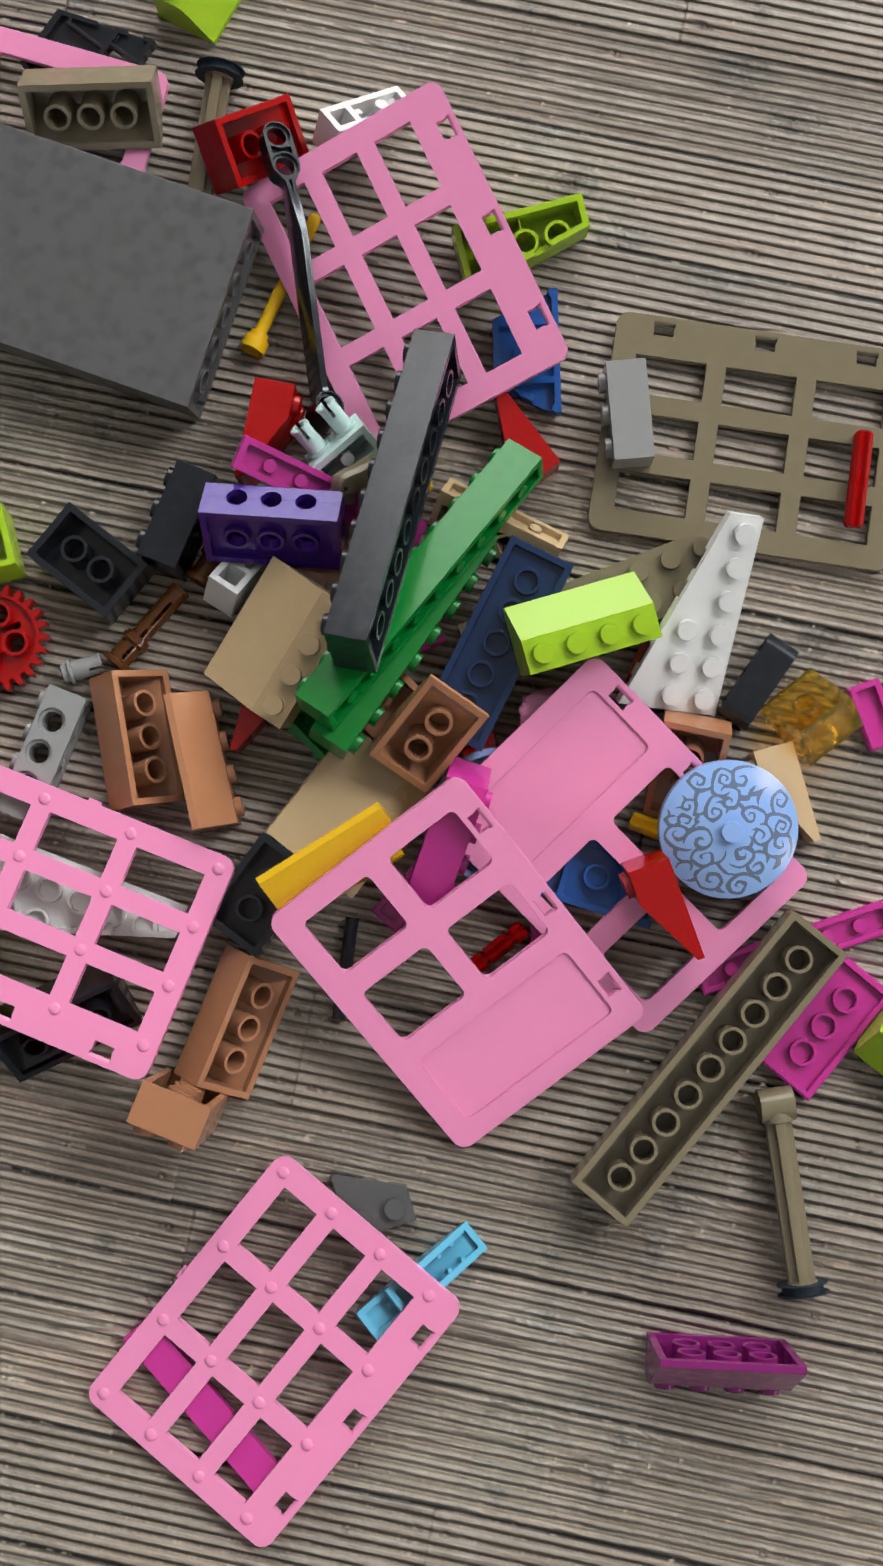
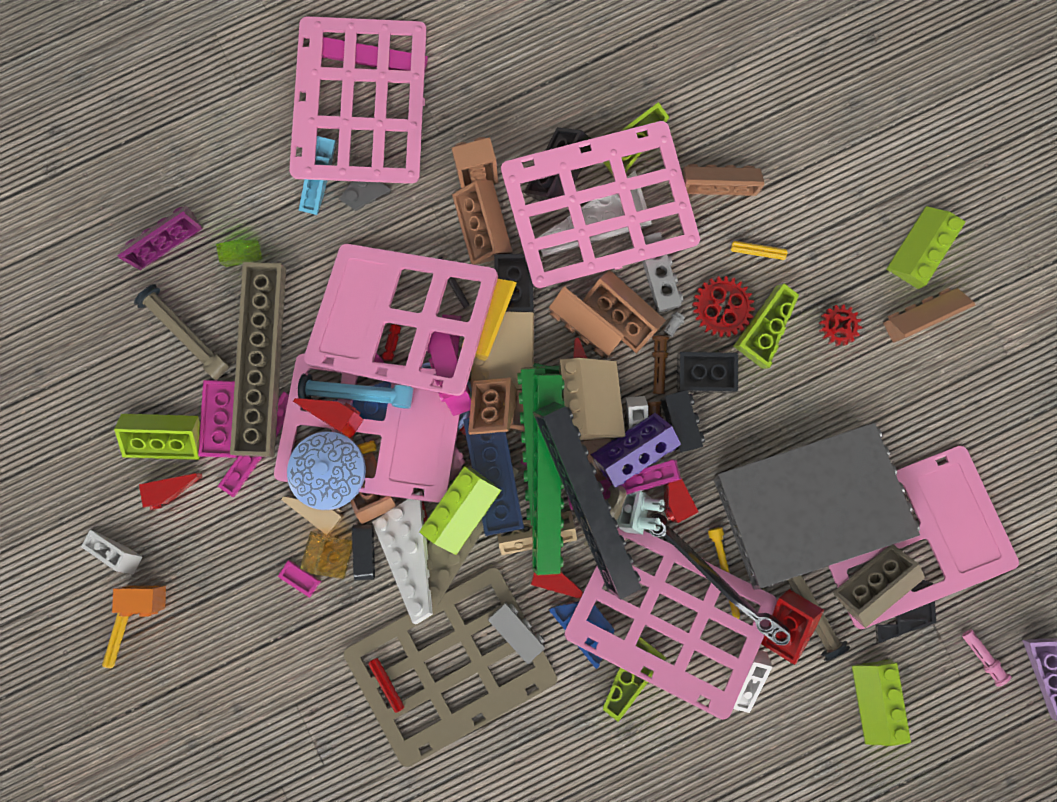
camera: 140 degrees right, 0 degrees up
none -> clear neon green slope [216,240,262,267]
none -> medium azure piece [298,373,414,409]

